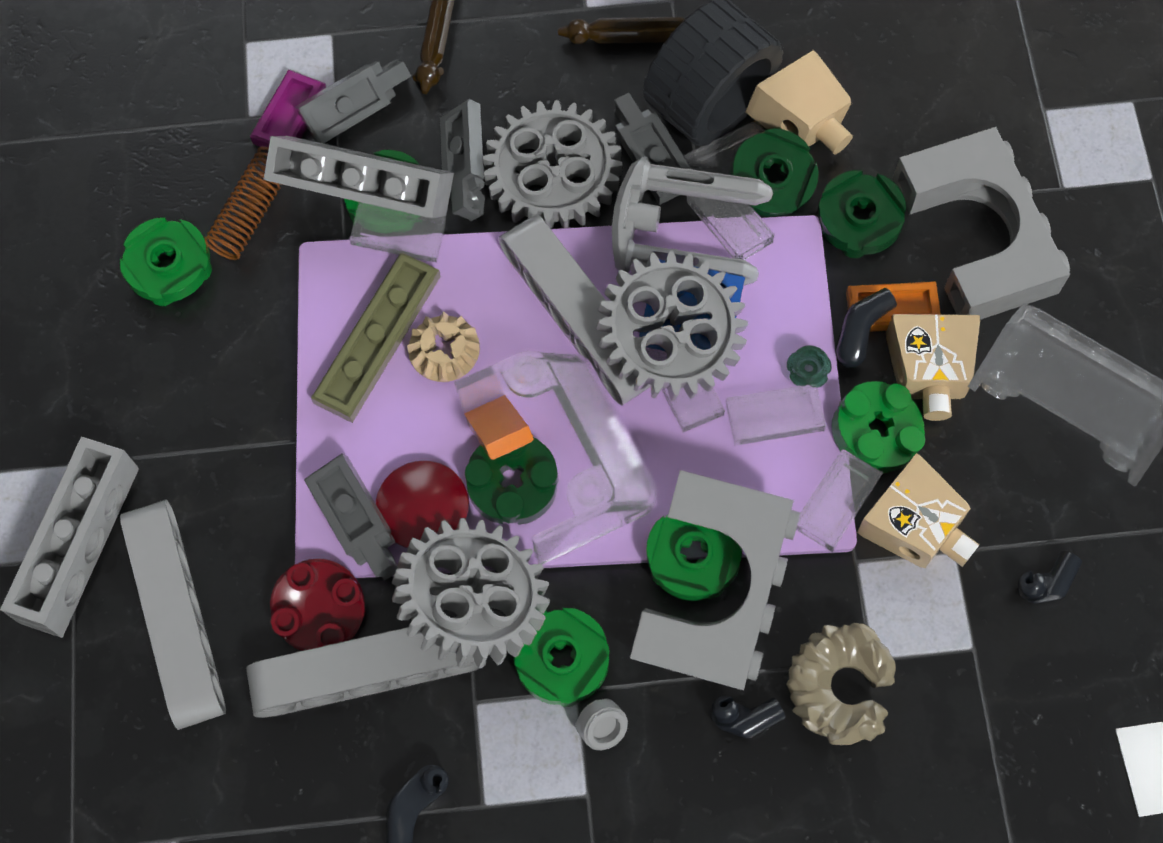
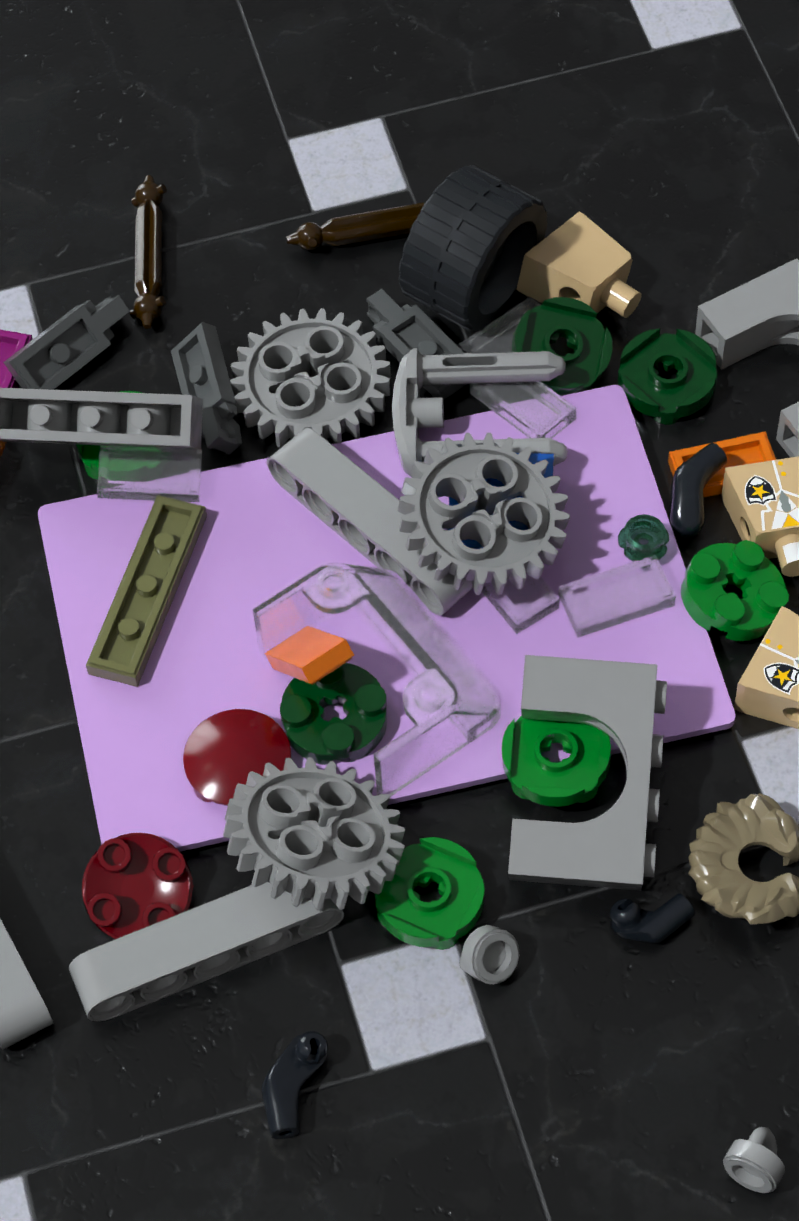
camera: 10 degrees left, 10 degrees down
dark grey hinge [304,453,399,580] -> none
tan gear [407,312,480,382] -> none
clear tile [796,449,882,552] -> none

